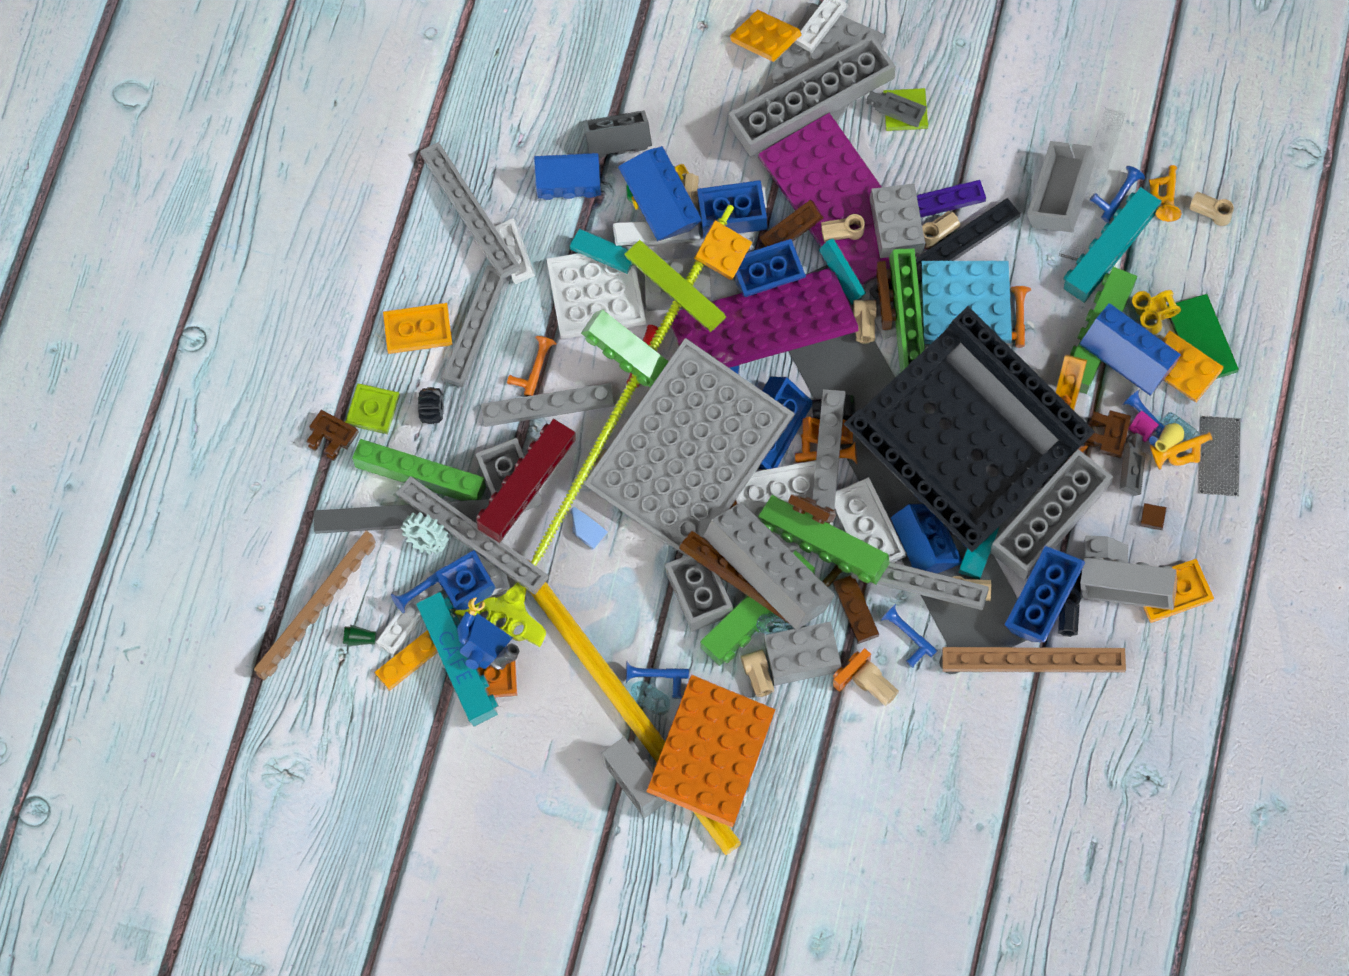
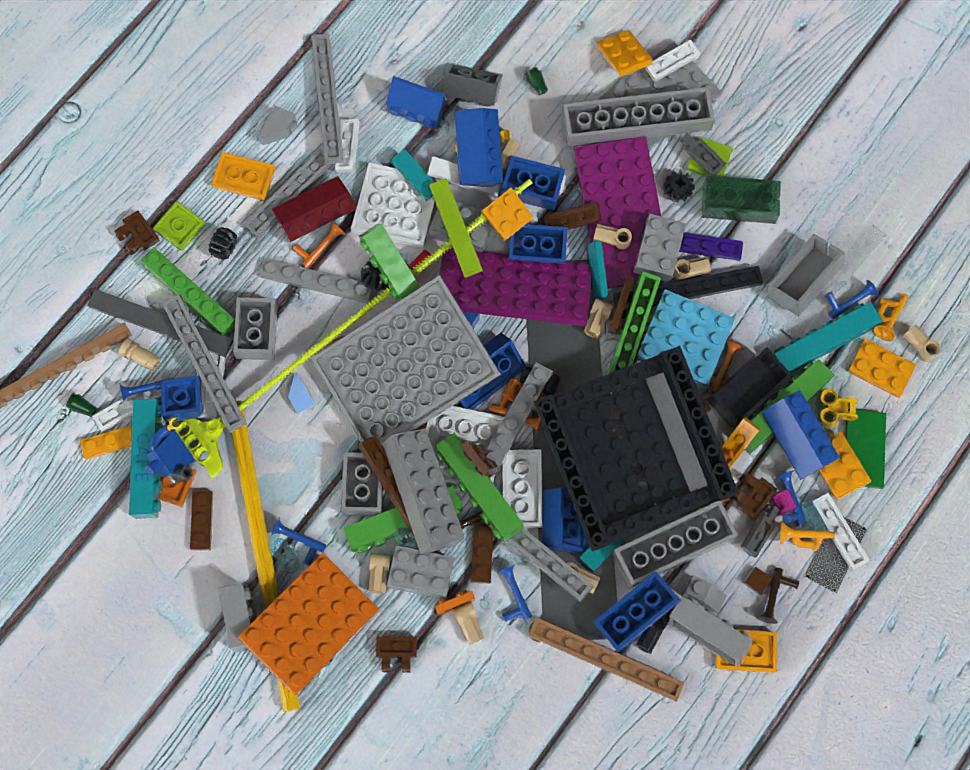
camera: 15 degrees right, 5 degrees up
light aqua gear [401,512,449,555] -> none
dark red brick [476,418,576,543] -> none
light yellow cone [1155,423,1184,452] -> none
none -> tan axle [118,338,161,371]
none -> reddish brown plate [190,491,213,551]
none -> light grey slope [259,106,297,145]
none -> dark red slope [272,176,357,242]
none -> black gear [360,261,389,292]
none -> reddish brown plate [376,636,417,673]
none -> dark green cone [525,67,548,96]
none -> black gear [663,170,695,202]
none -> clear green piece [702,175,781,224]
none -> black piece [706,347,792,428]
none -> dark brown piece [757,567,799,624]
none -> white plate [810,493,870,571]
none -> light orange plate [847,338,916,398]

